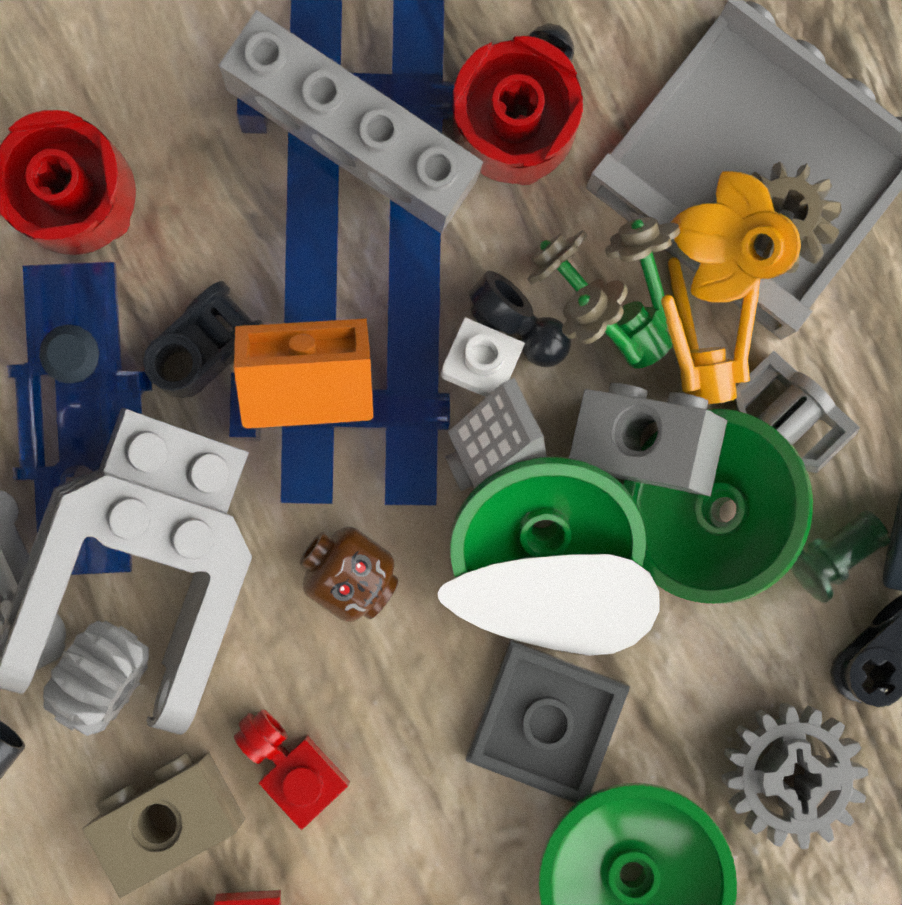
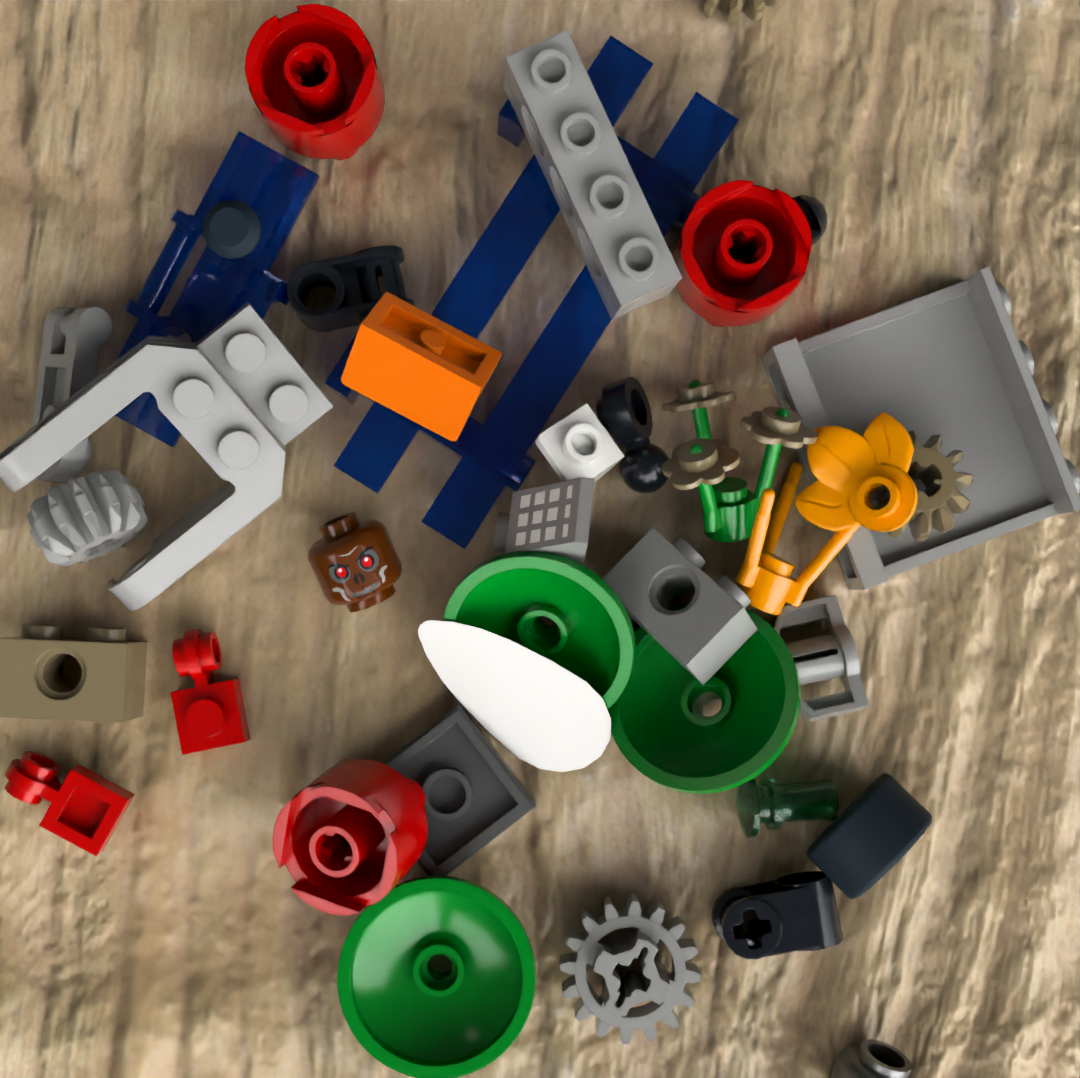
camera: 30 degrees right, 0 degrees up
none -> red brick [272,759,428,916]

